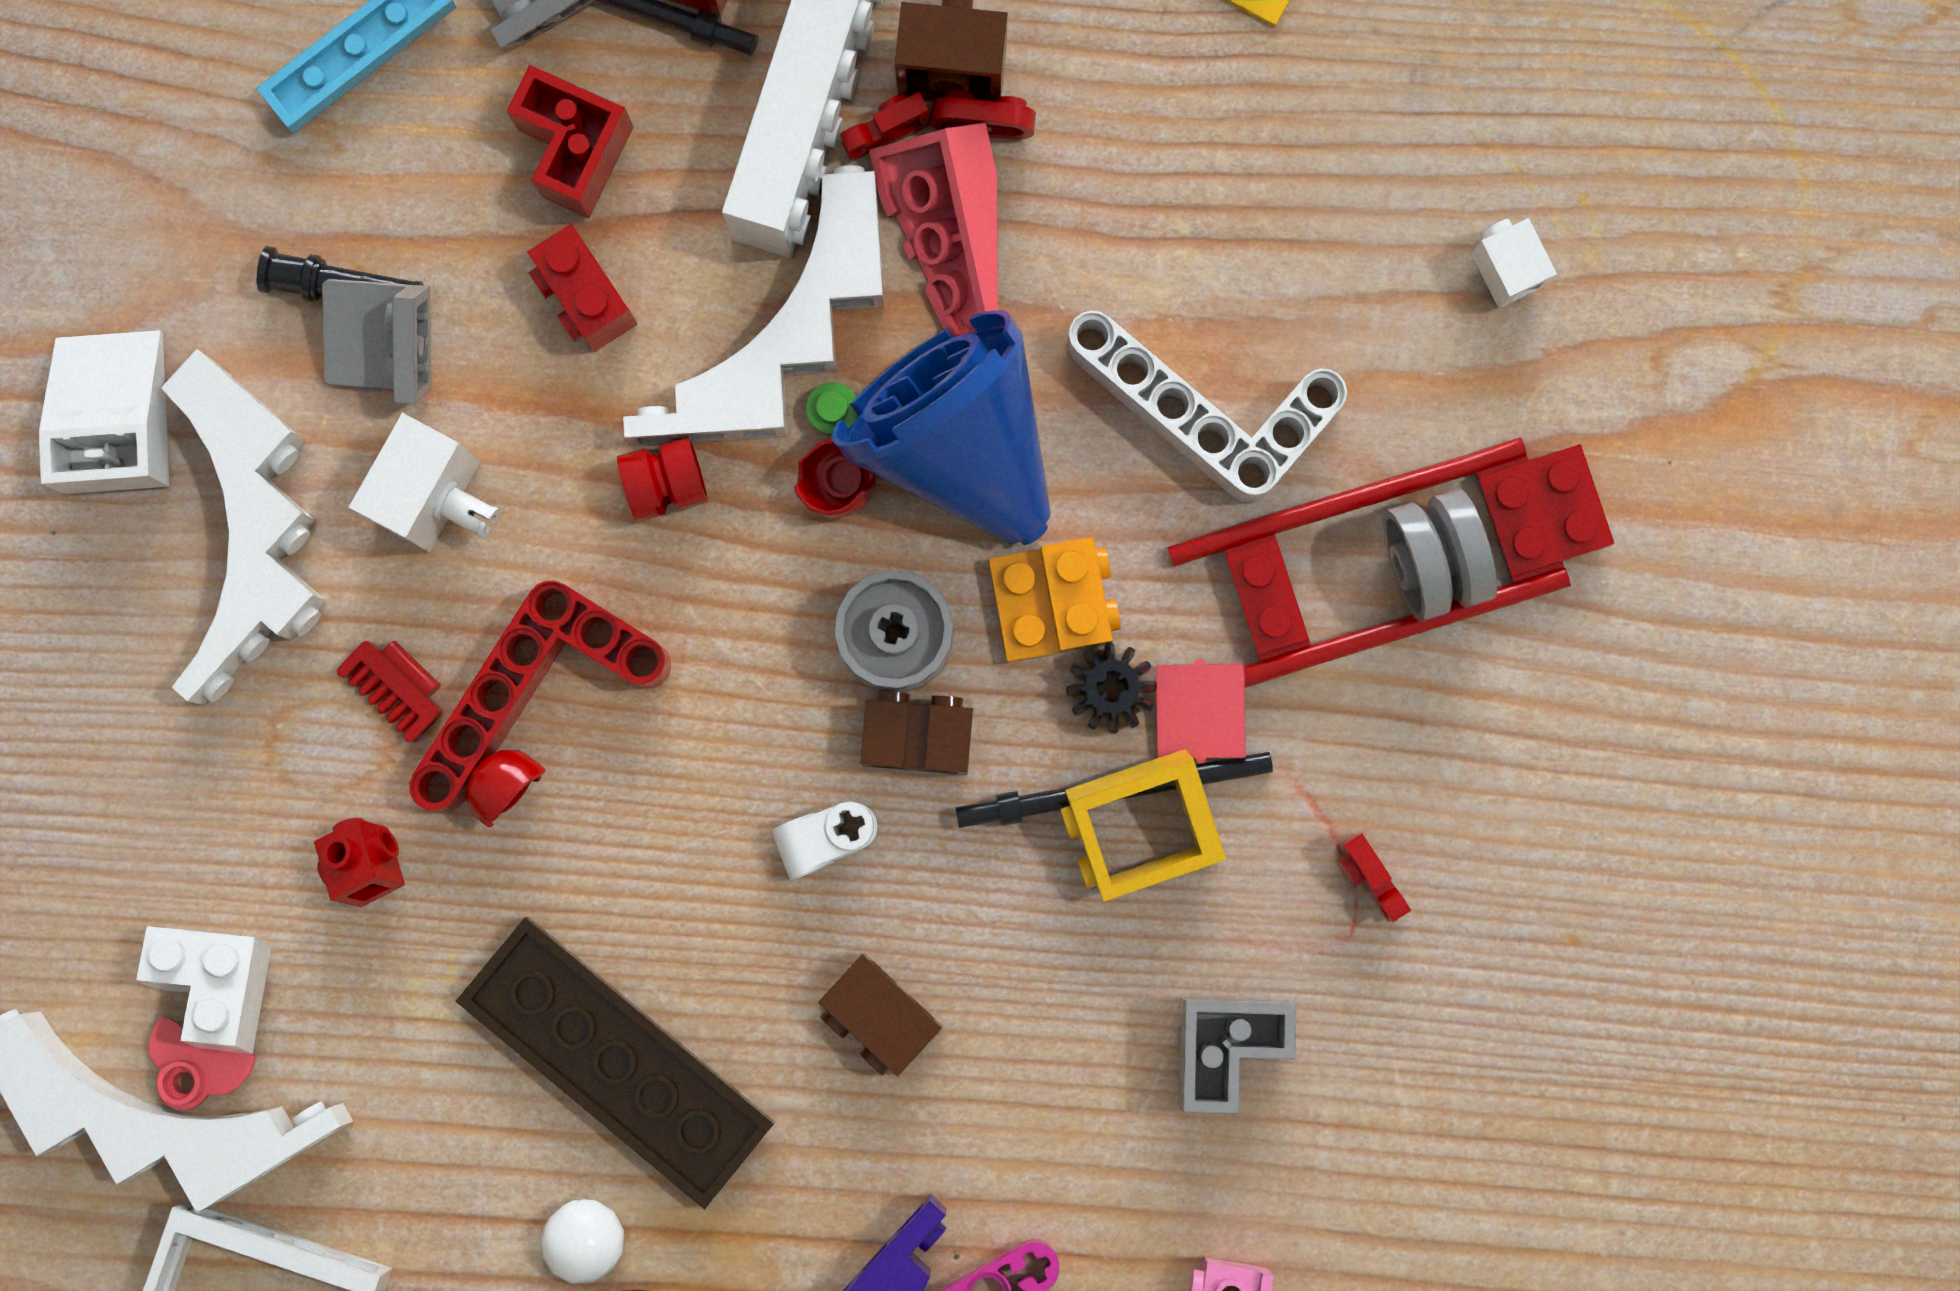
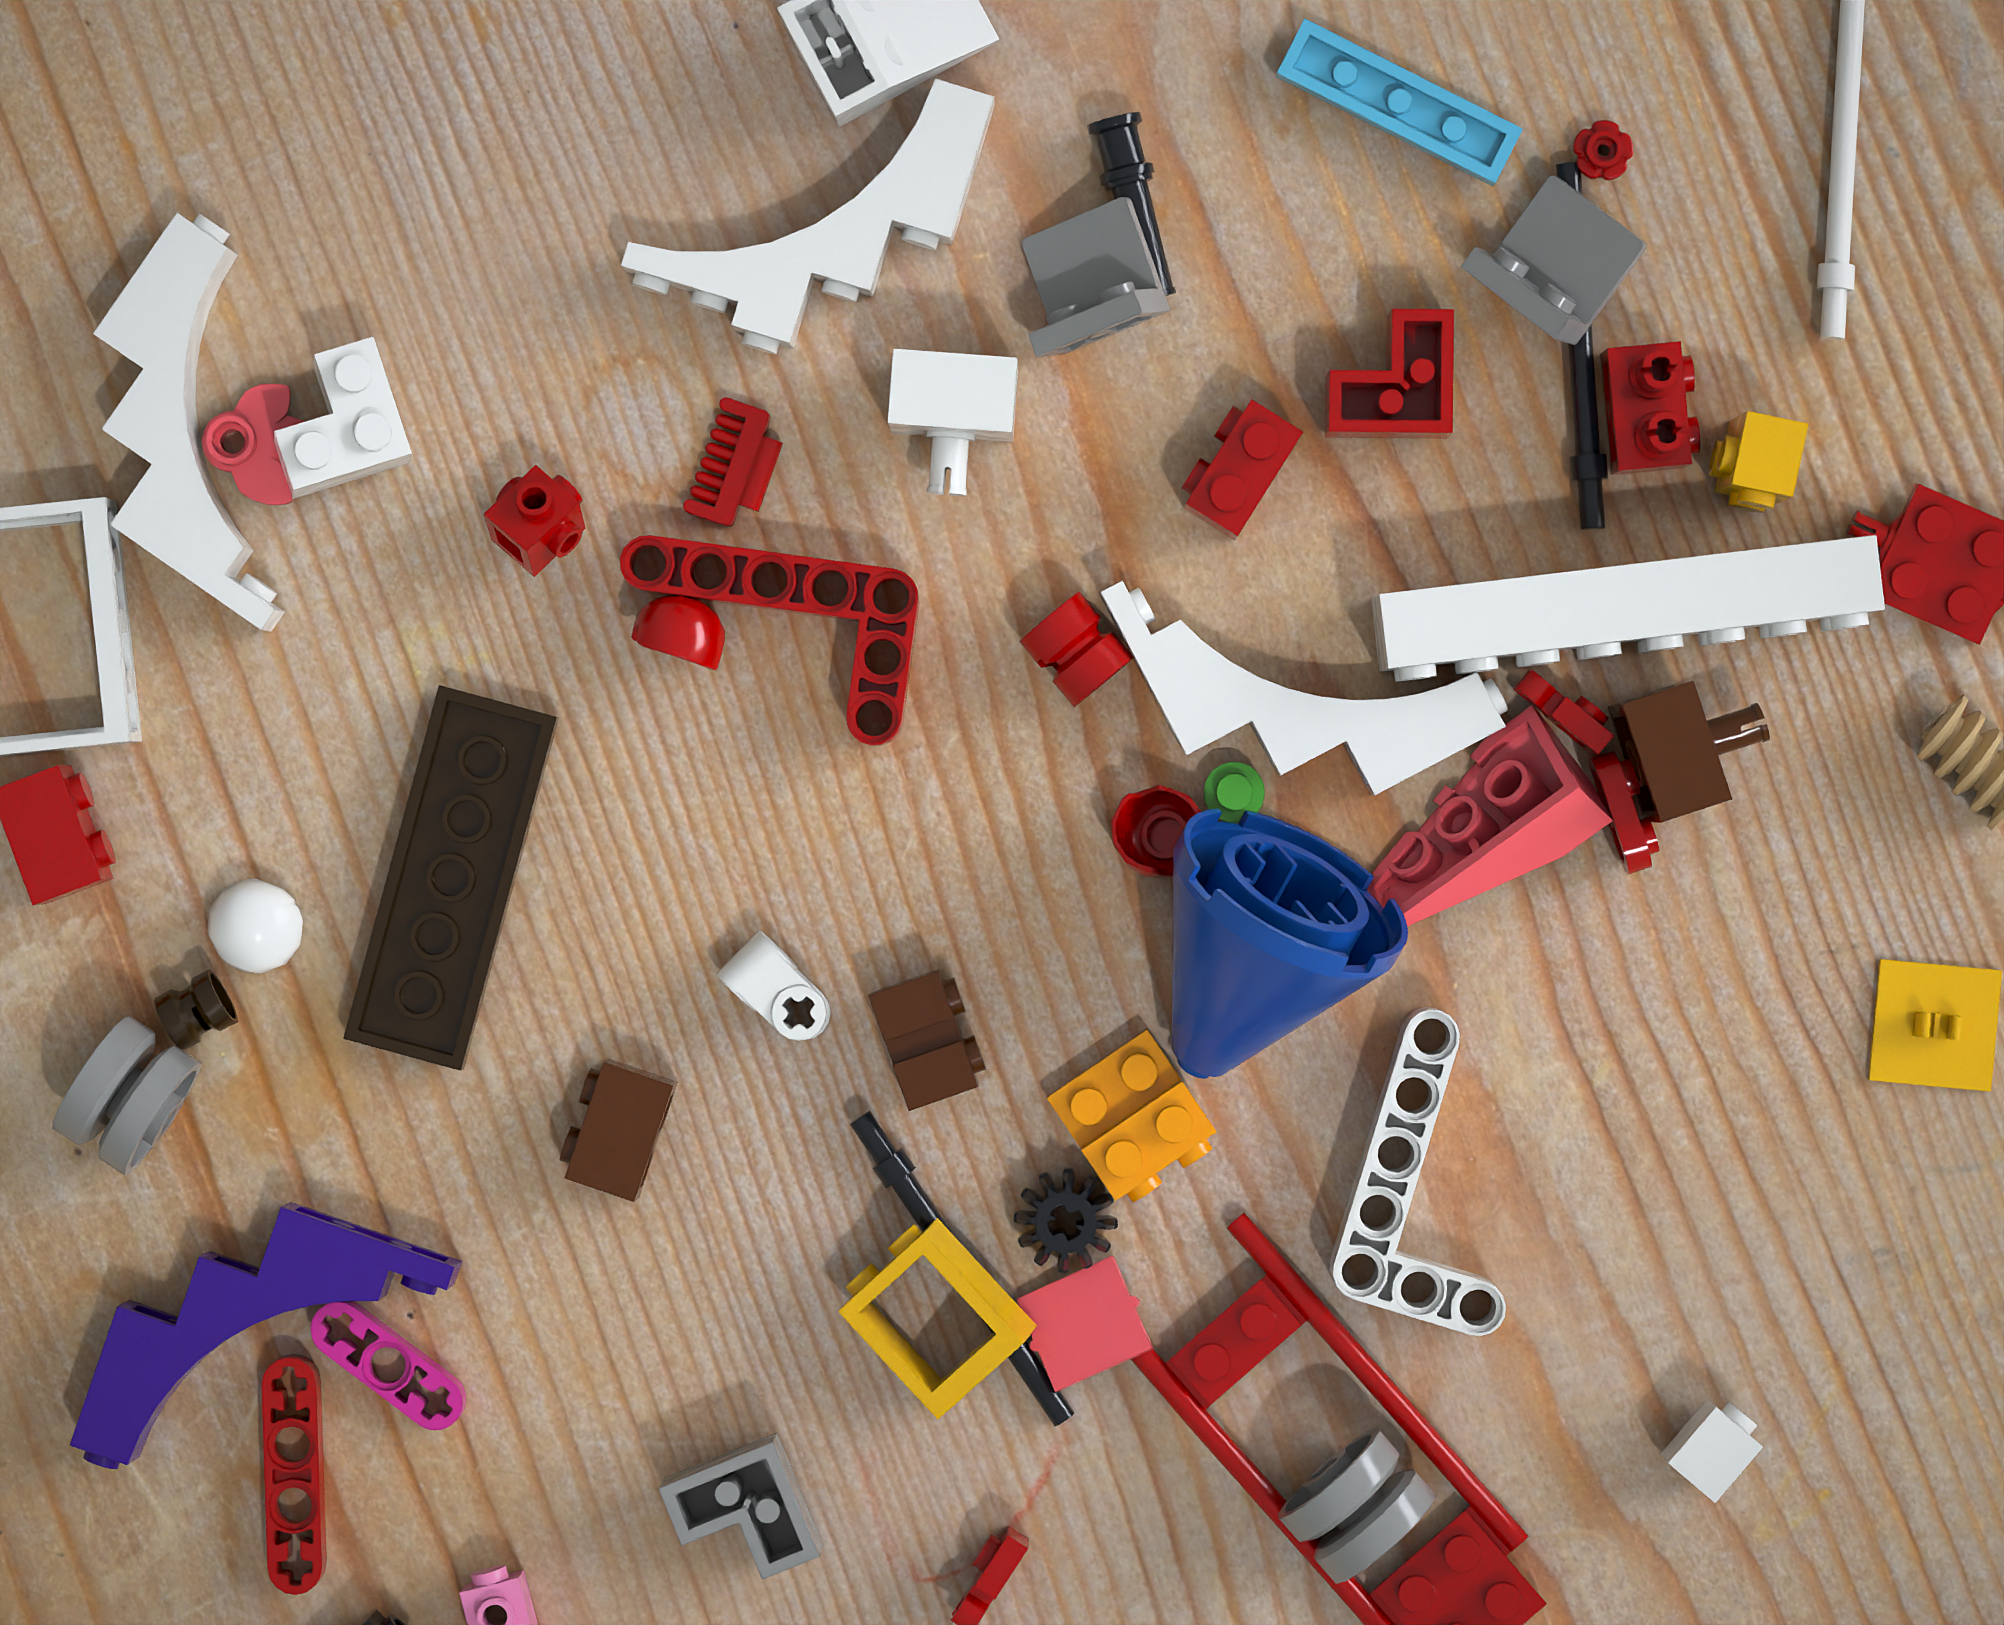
camera: 70 degrees right, 5 degrees up
light grey wheel [834,570,954,693] -> none

